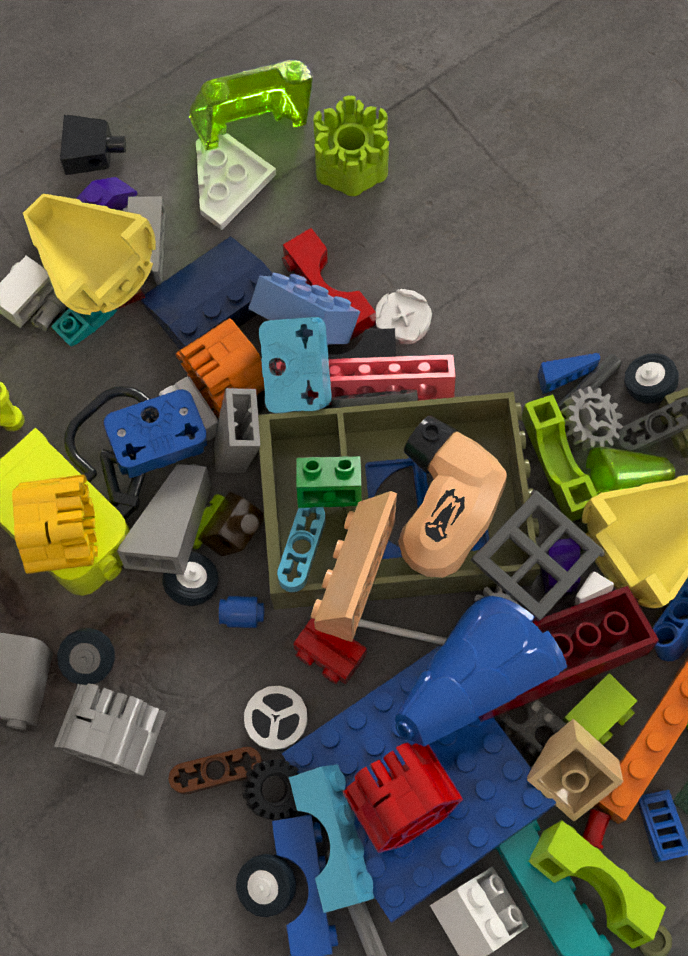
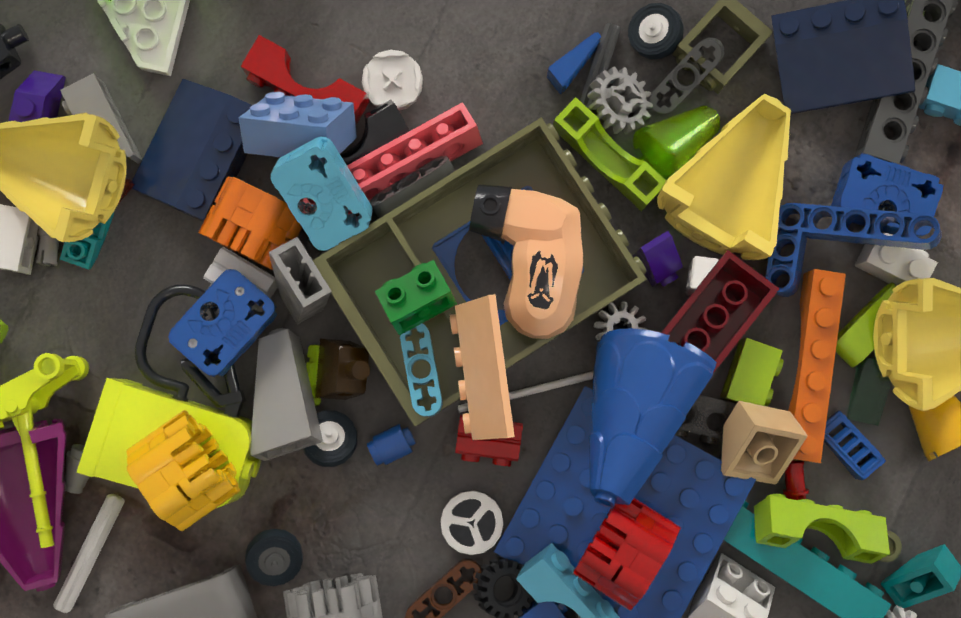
camera: 25 degrees left, 15 degrees up
dark grey window [470,490,605,622] -> none

